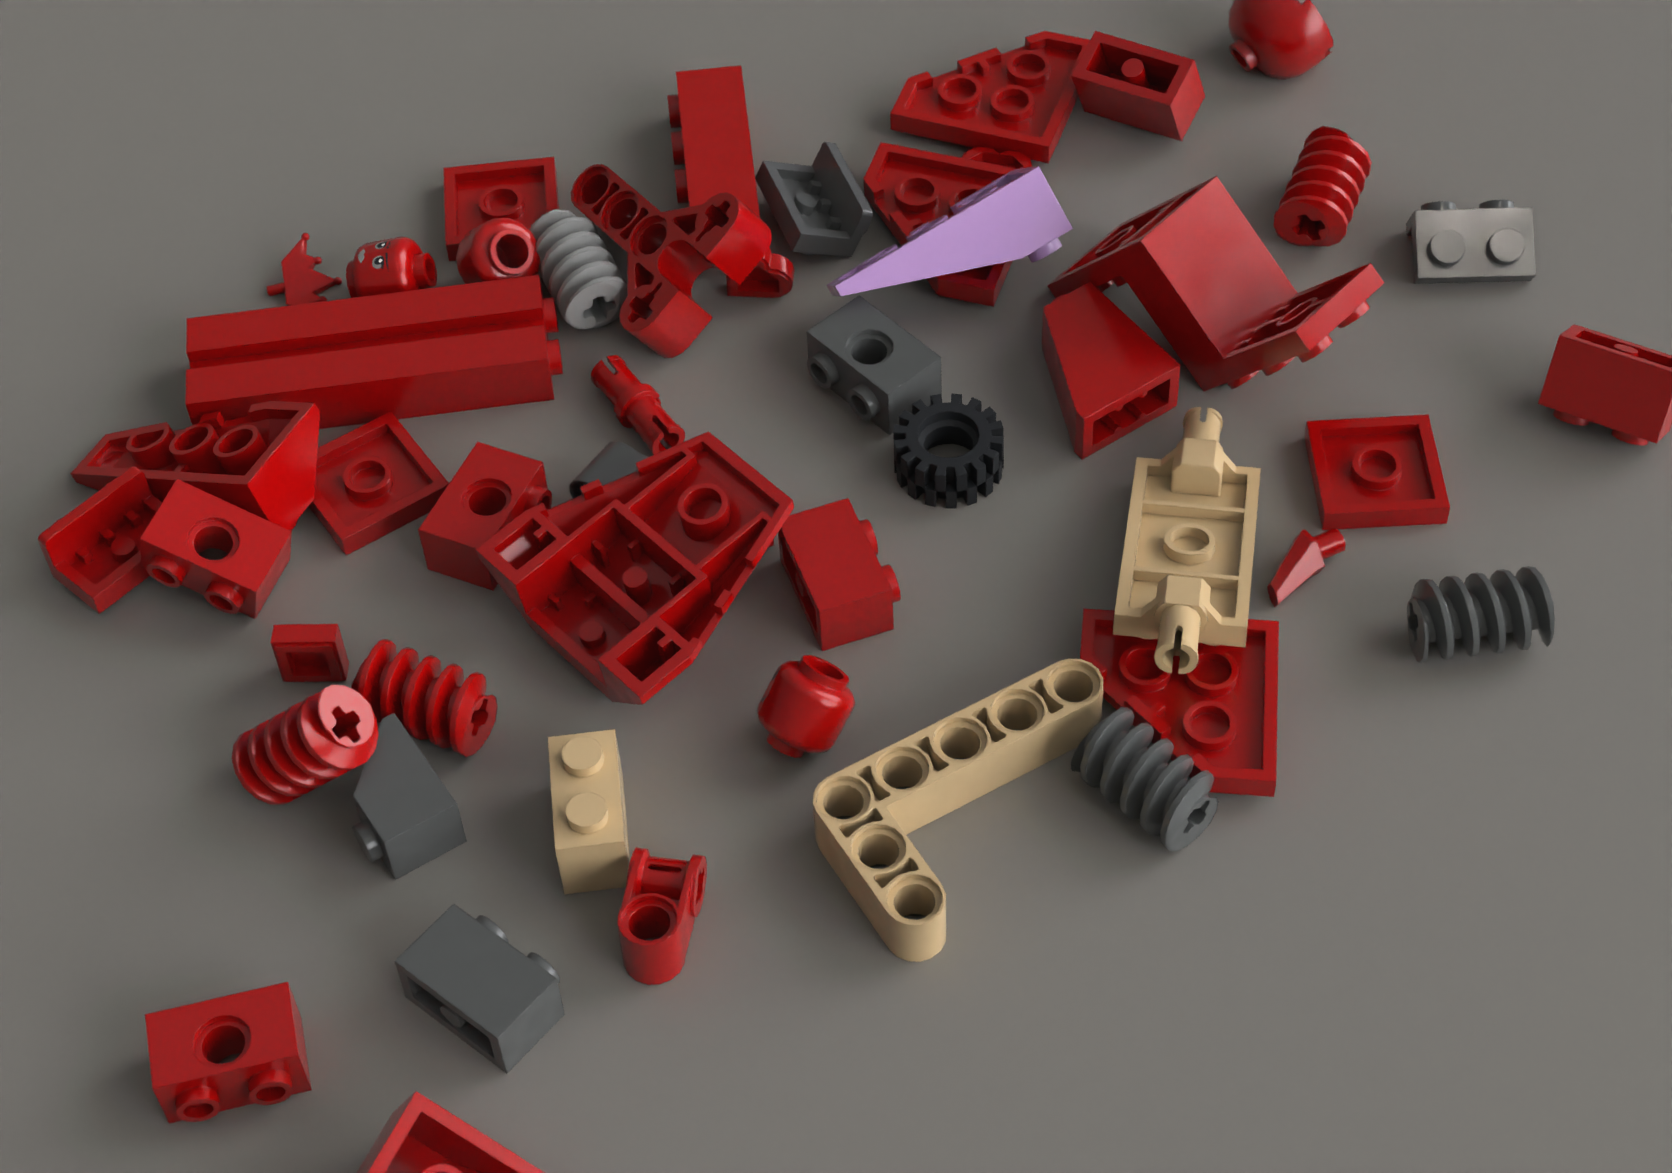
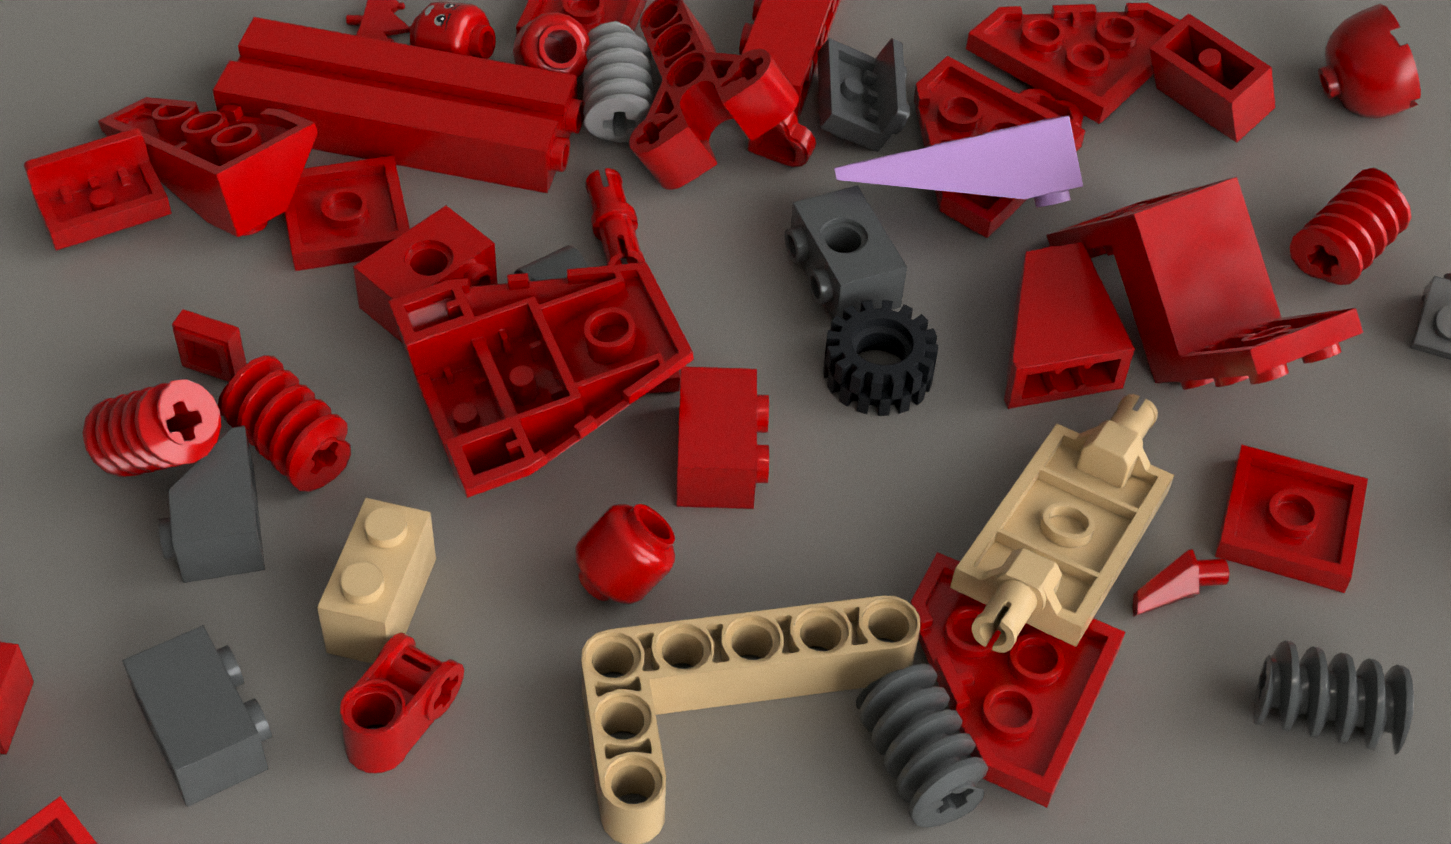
camera: 15 degrees right, 0 degrees up
red brick [140,479,292,619] -> none

